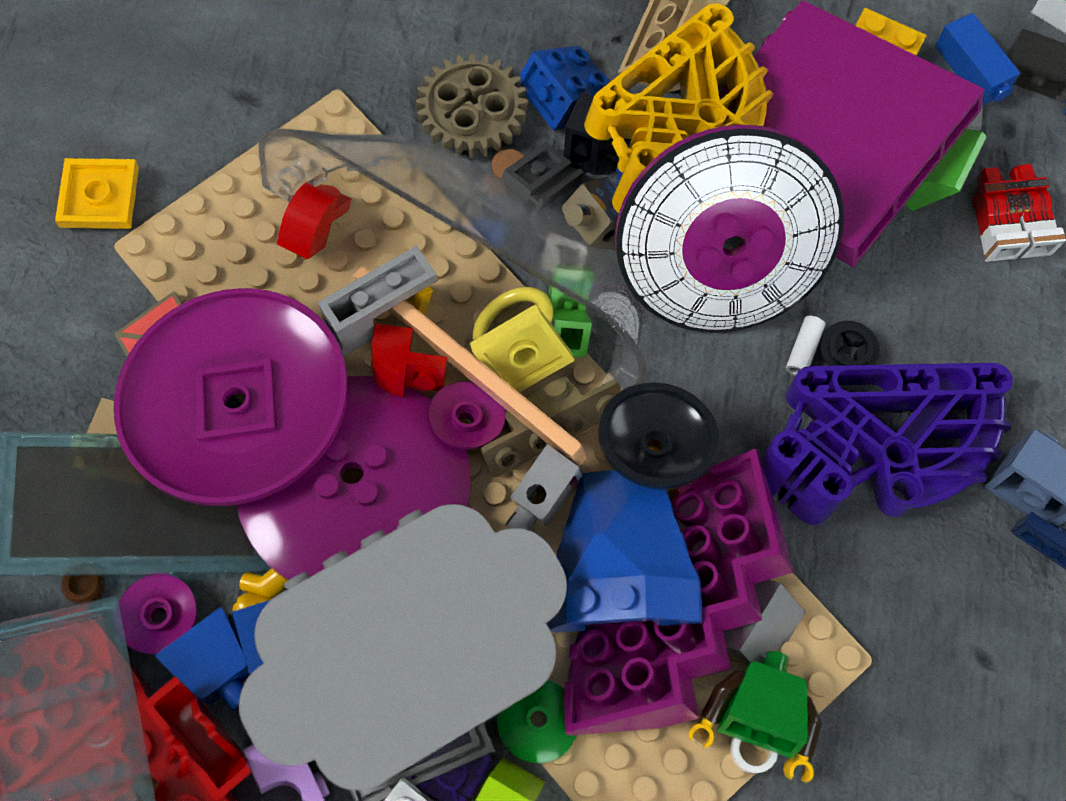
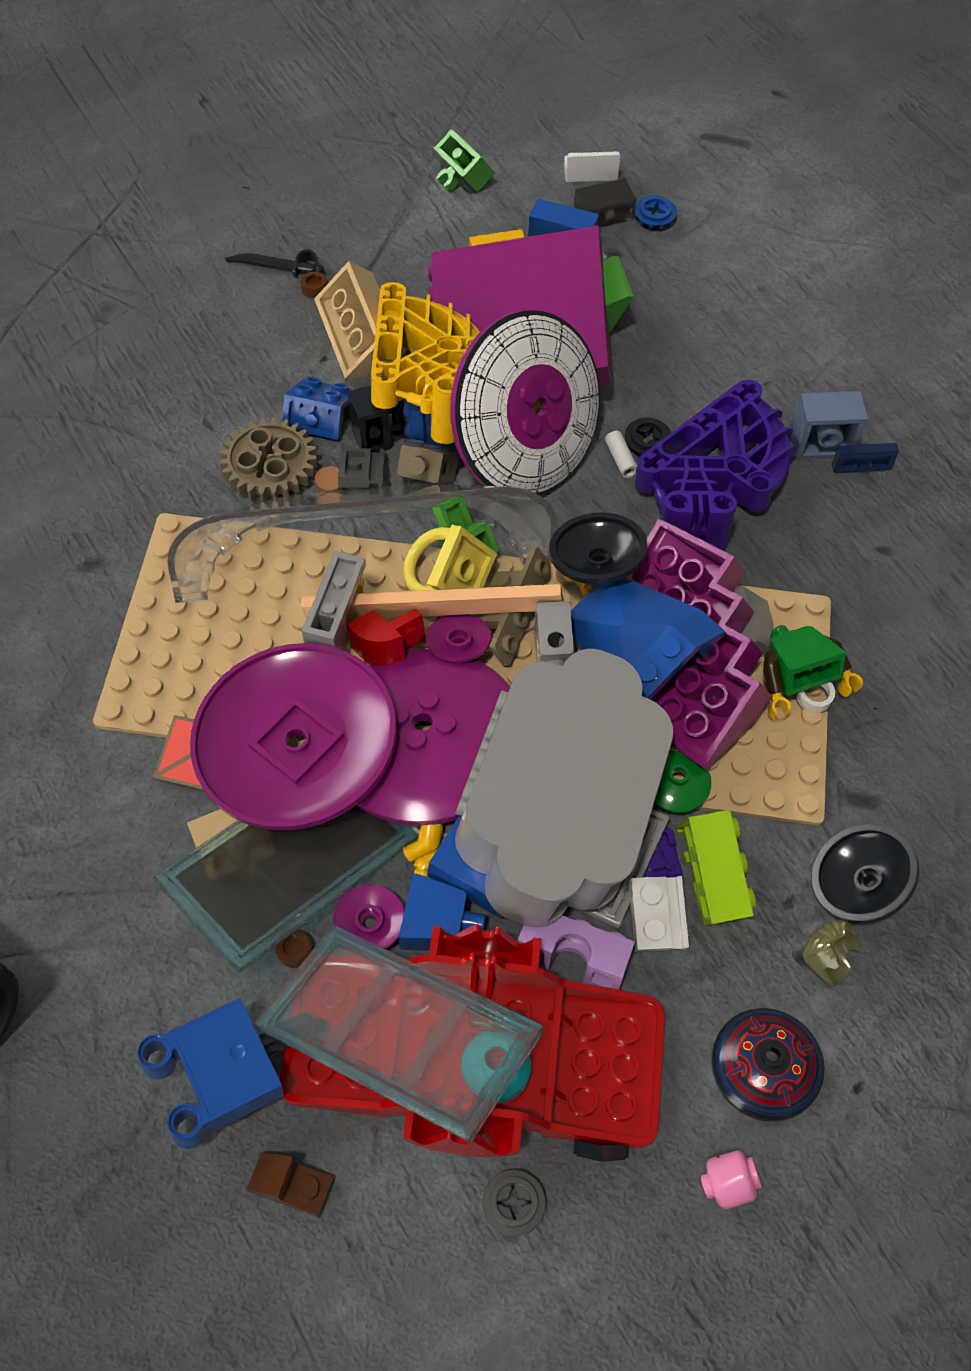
camera: 40 degrees left, 10 degrees down
yellow plate [55,158,139,229] -> none
red brick [276,182,352,259] -> none
hips [972,164,1066,262] -> none

